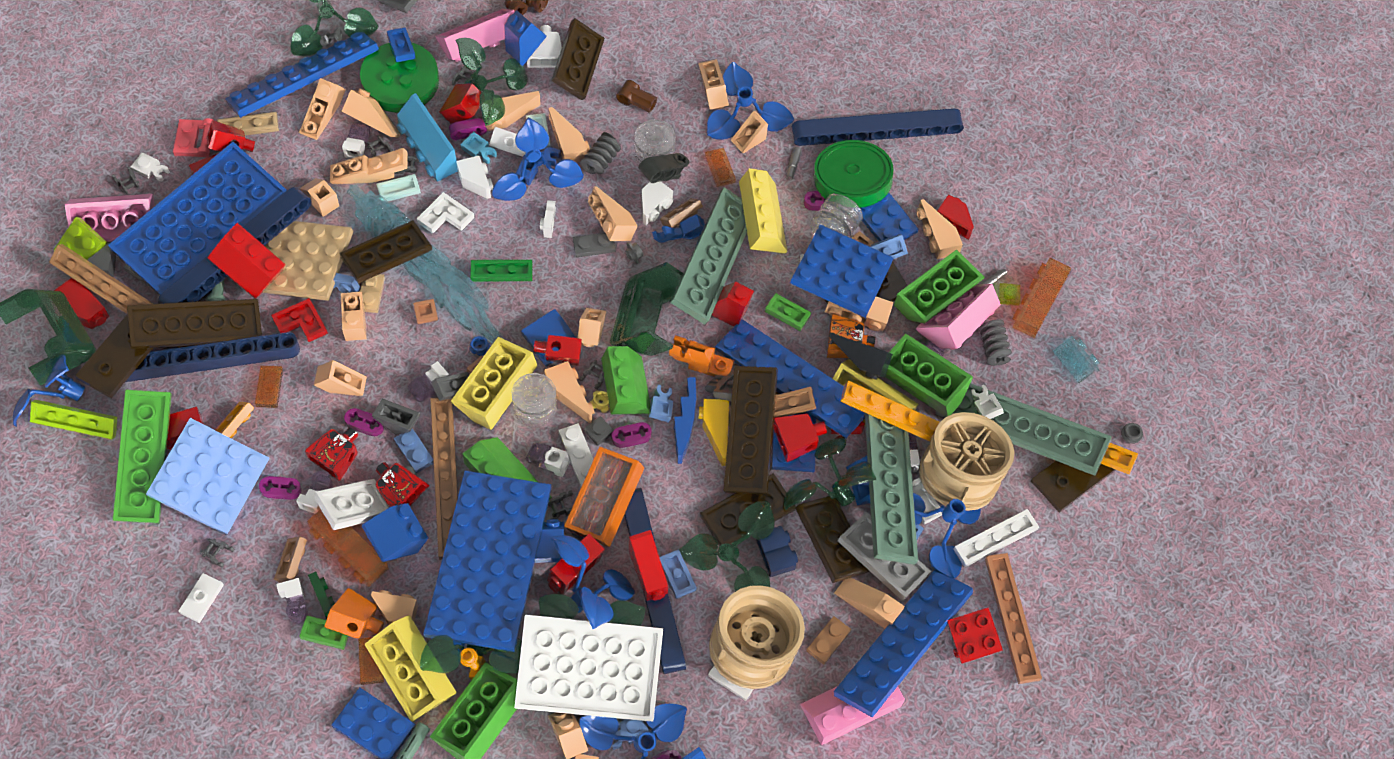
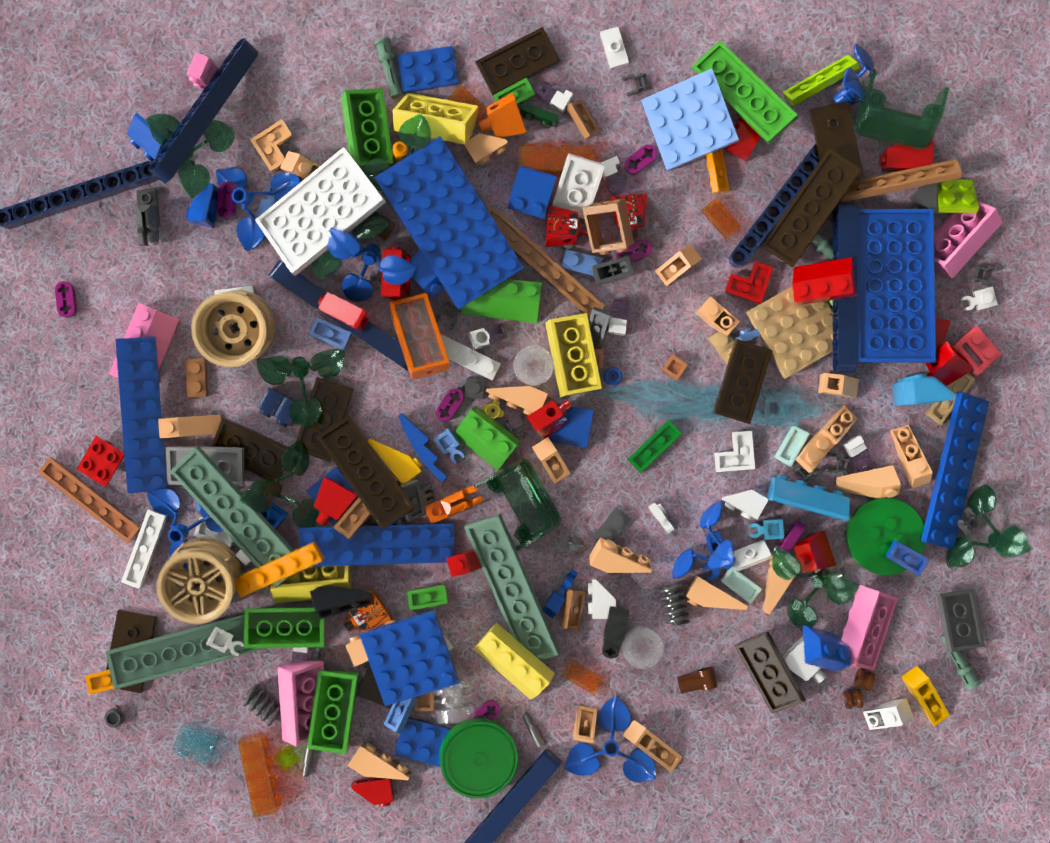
camera: 145 degrees right, 25 degrees up
none -> dark brown plate [475,27,560,96]
none -> medium nougat window [582,198,634,255]
none -> dark azure slope [892,374,956,407]

